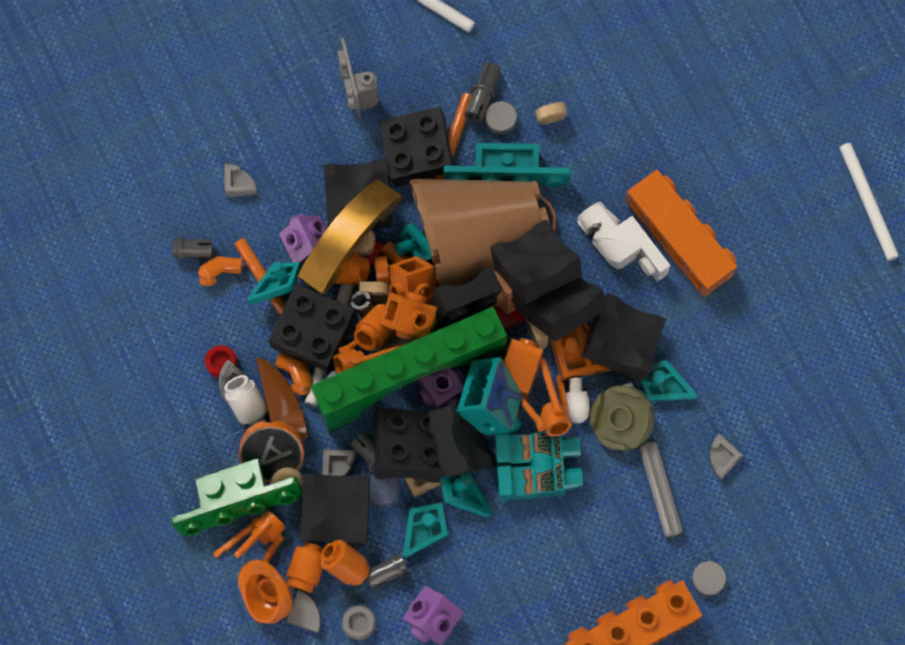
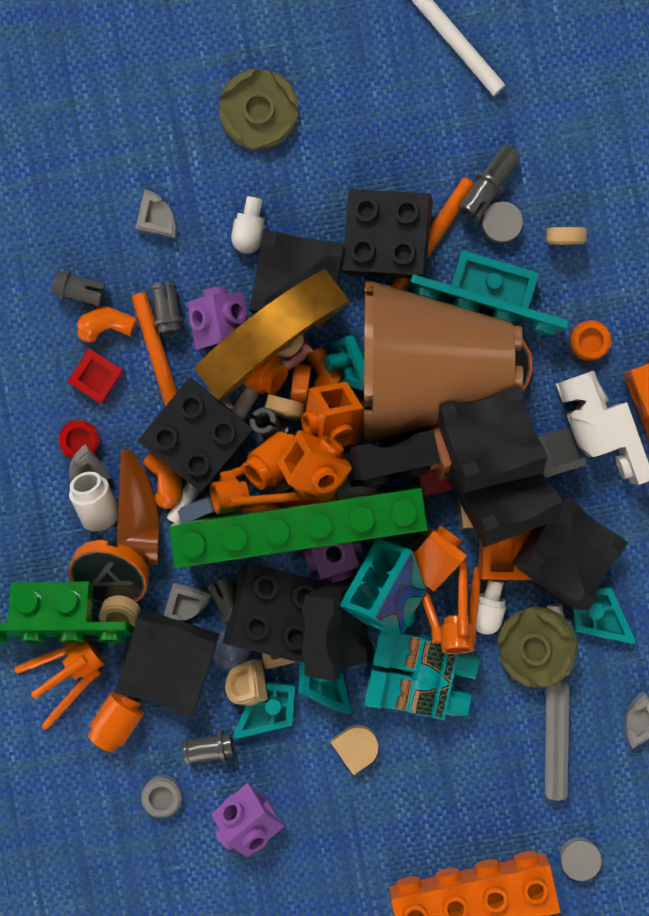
camera: 15 degrees right, 15 degrees up
orange hat [238,560,293,624] -> none
teal piece [247,262,302,305] -> none
light grey tile [287,590,321,634] -> none
orange brick [321,540,370,586] -> none
light grey hinge [337,38,379,119] -> none
none -> red tile [67,349,125,404]
none -> dark grey pin [150,282,185,335]
none -> olive tile [219,69,298,151]
none -> tan tile [225,659,268,706]
none -> white cylinder [231,196,266,254]
none -> tan tile [331,725,378,775]
none -> dark grey panel [537,428,587,478]
none -> orange tile [569,320,611,361]

